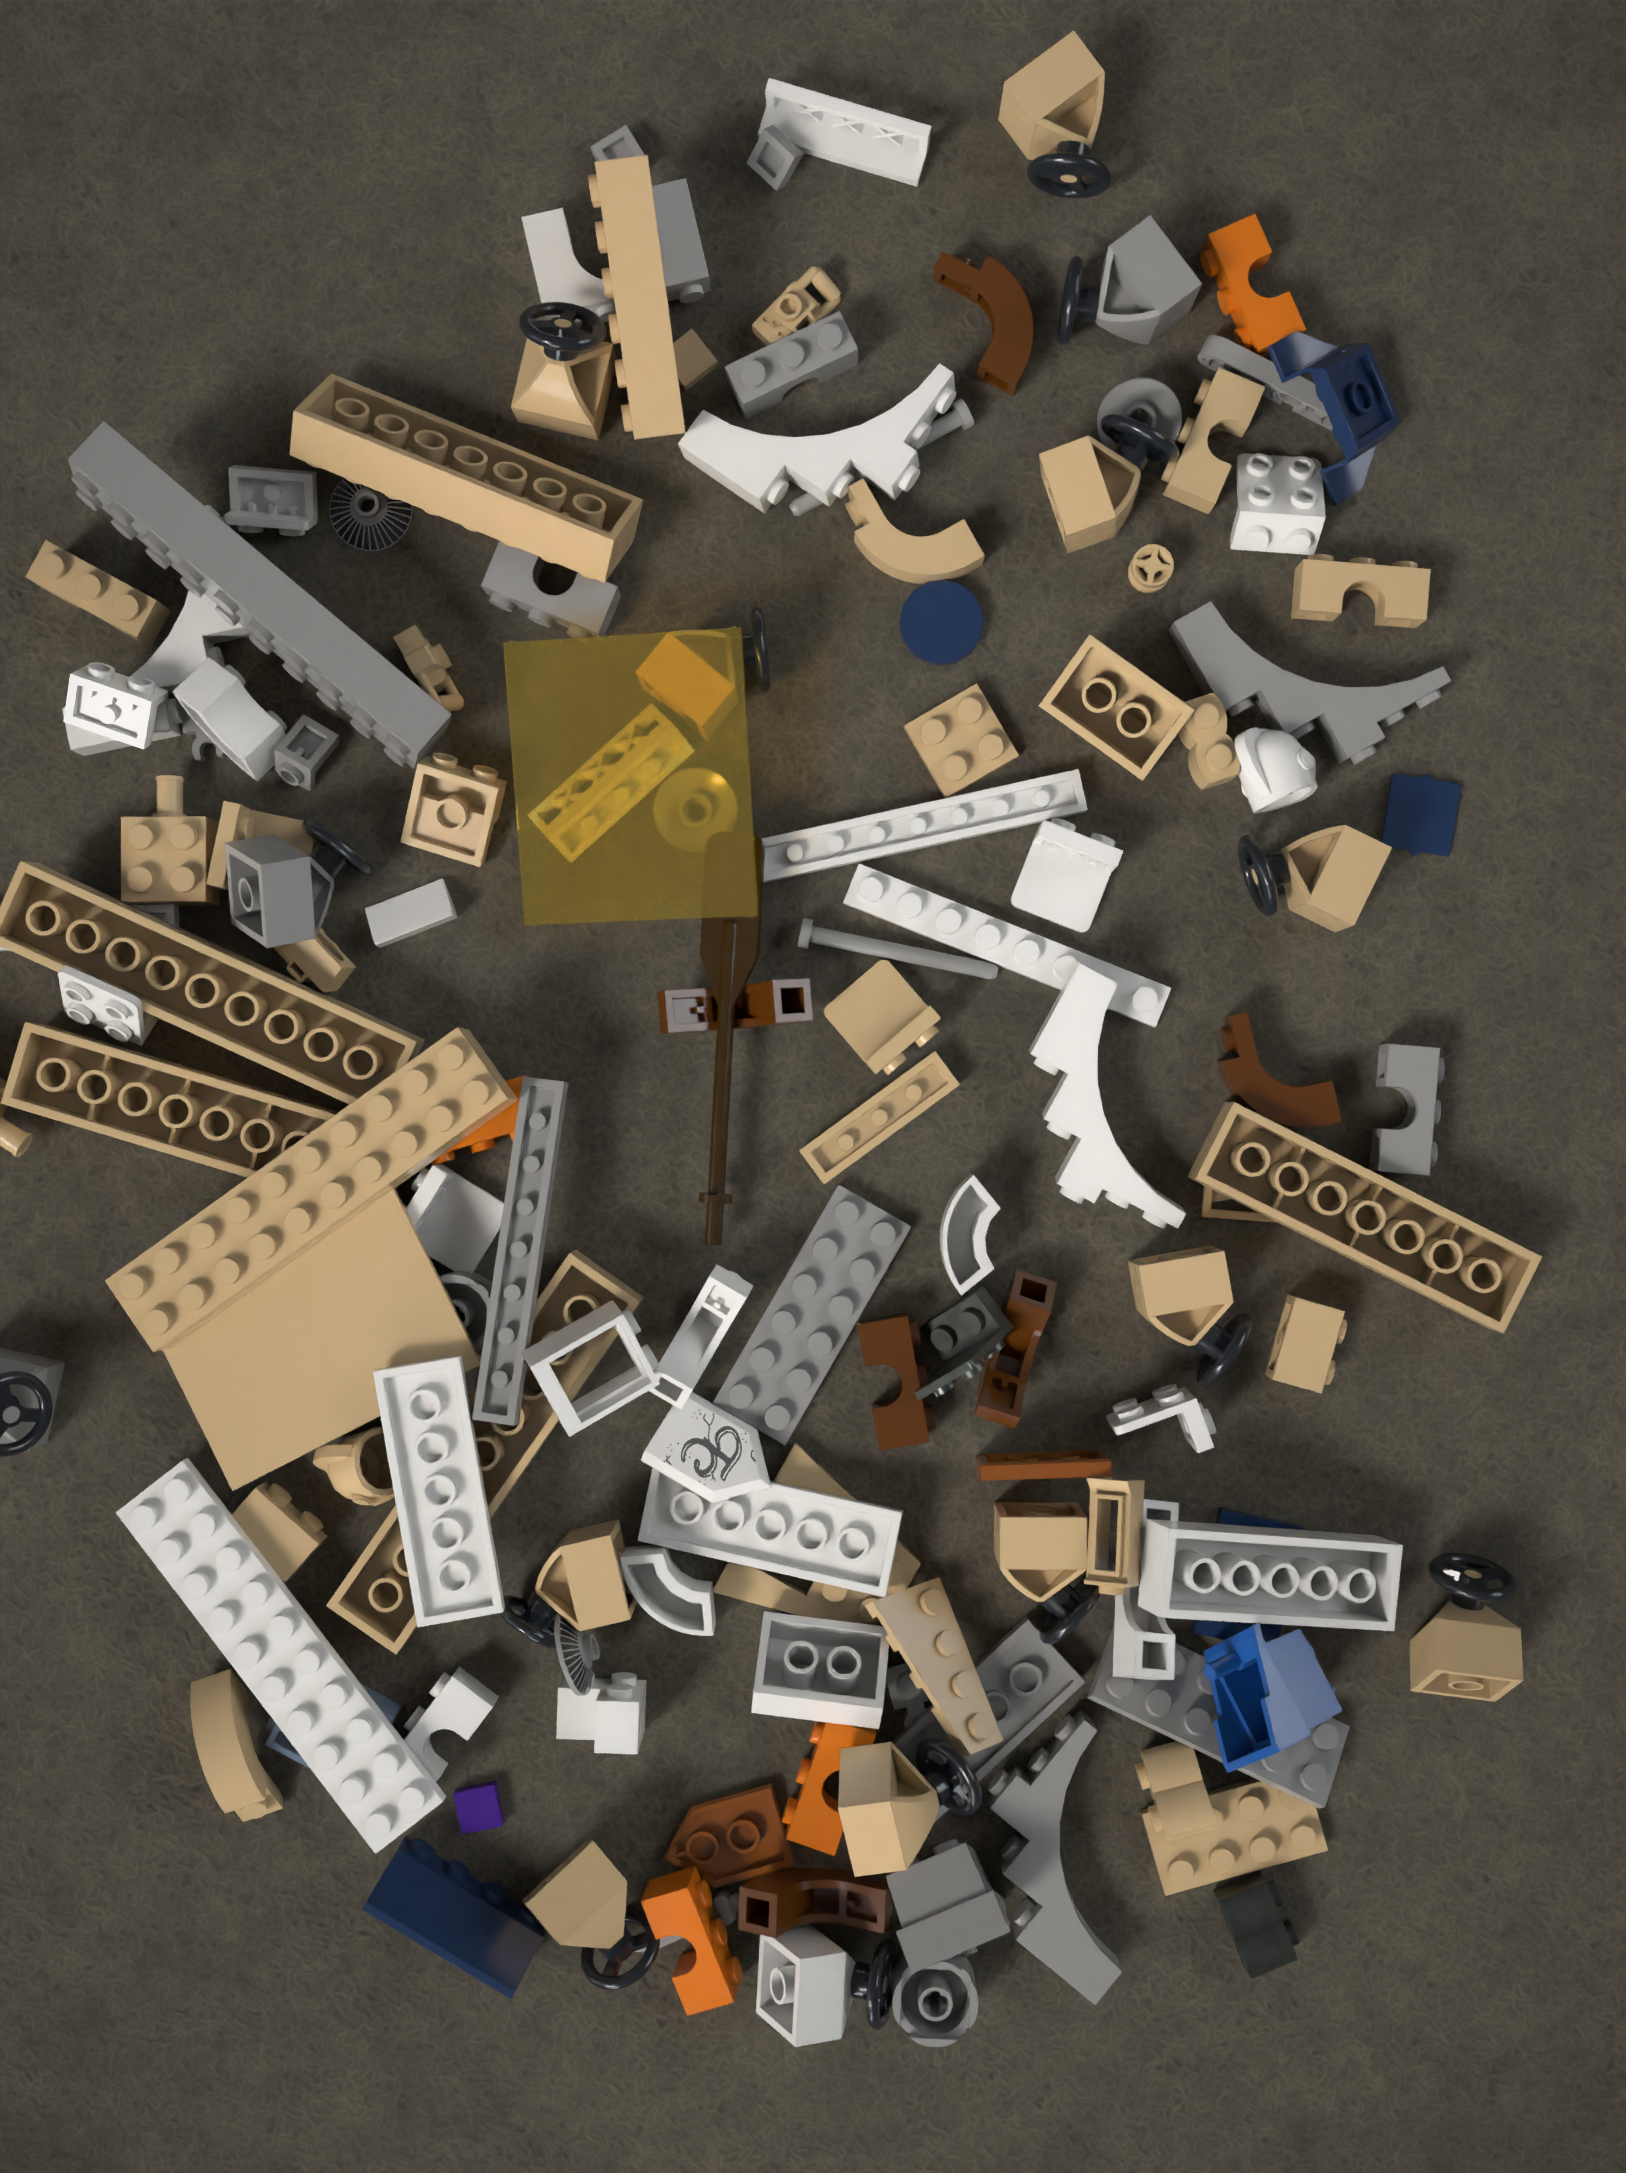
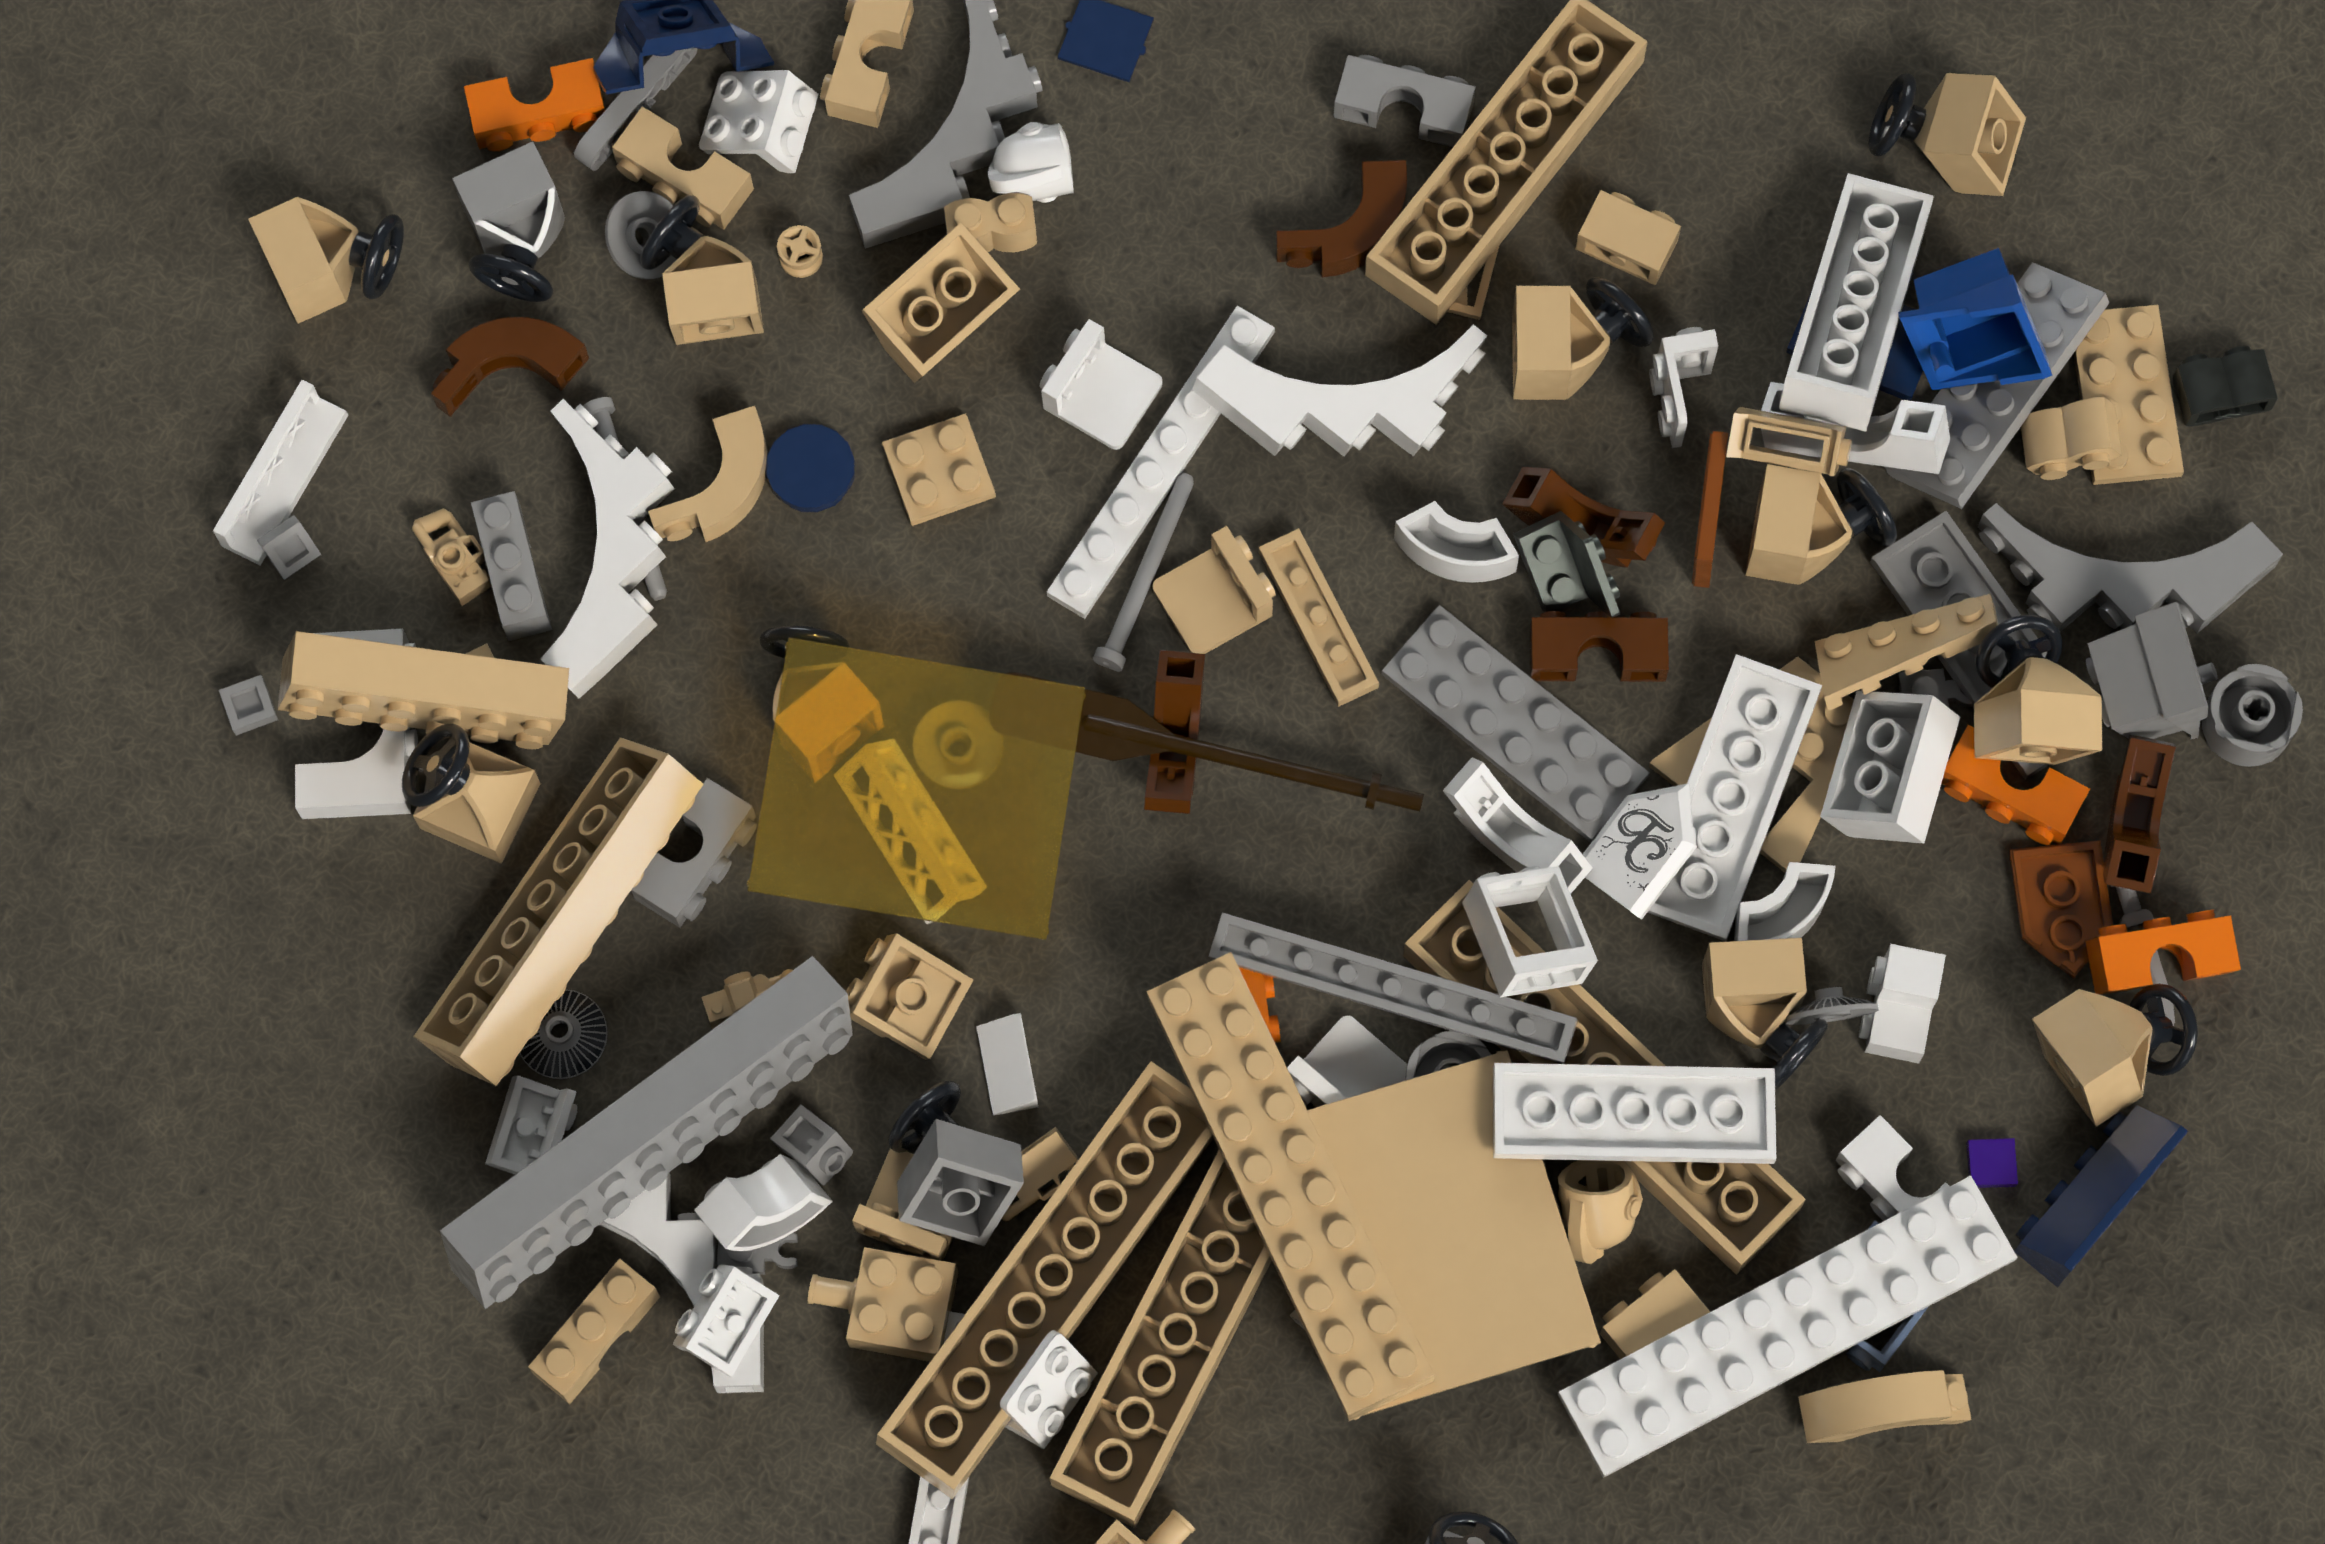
camera: 75 degrees left, 15 degrees down
white piece [756,1923,897,2047] -> none
white plate [762,769,1088,883] -> none
tan piece [1238,825,1392,932] -> none

